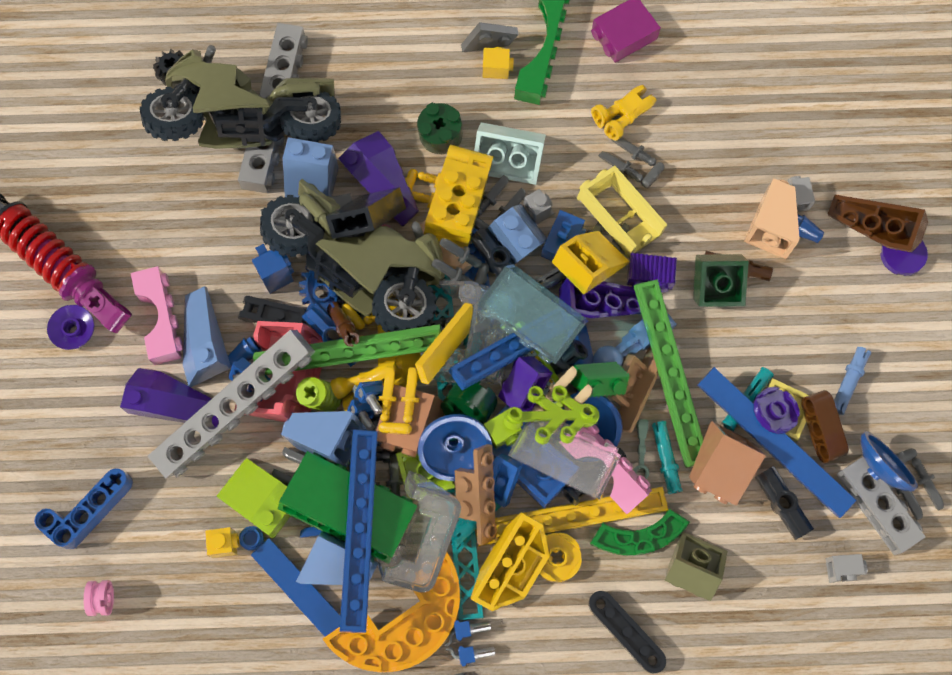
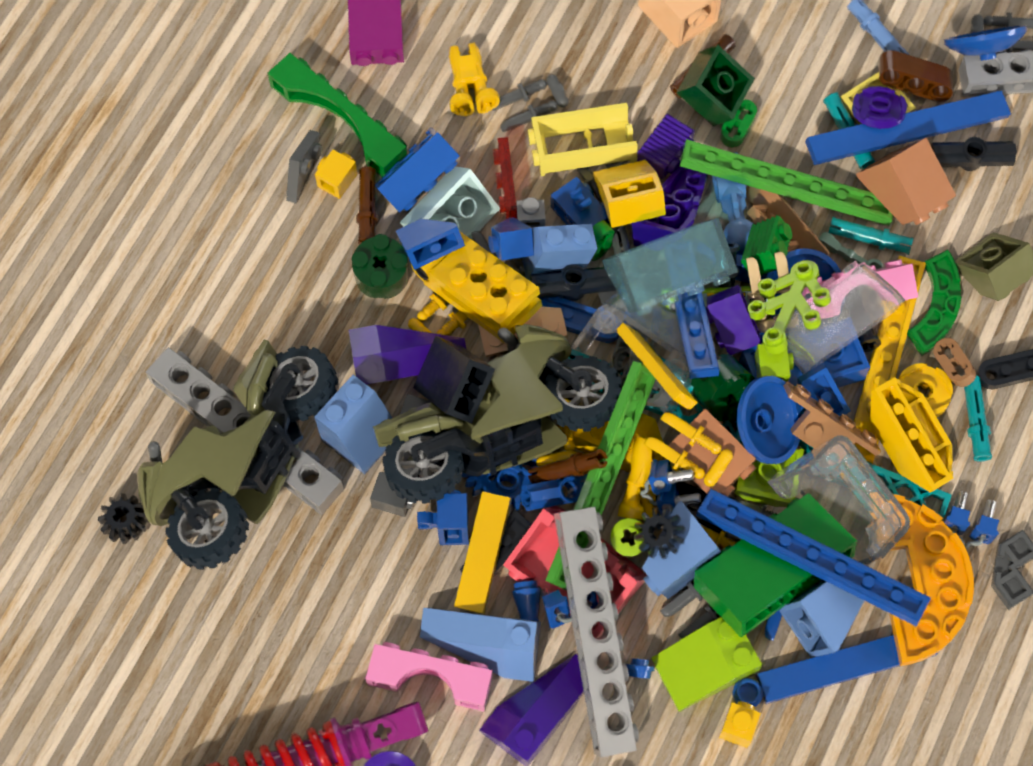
camera: 60 degrees left, 5 degrees down
dark grey piece [431,238,489,294] -> none
none -> reddish brown pin [356,166,378,245]
none -> blue wedge [375,127,460,213]
none -> blue slope [396,219,465,270]
none -> yellow tile [454,492,512,614]
none -> blue slope [488,217,534,260]
none -> clear red plate [493,137,517,219]
none -> green beam [591,220,614,261]
none -> blue plate [625,658,655,679]
none -> black gear [634,507,686,559]
none -> green beam [720,99,757,148]
none -> medium nougat beam [933,338,976,387]
none -> teal pin [964,376,992,462]

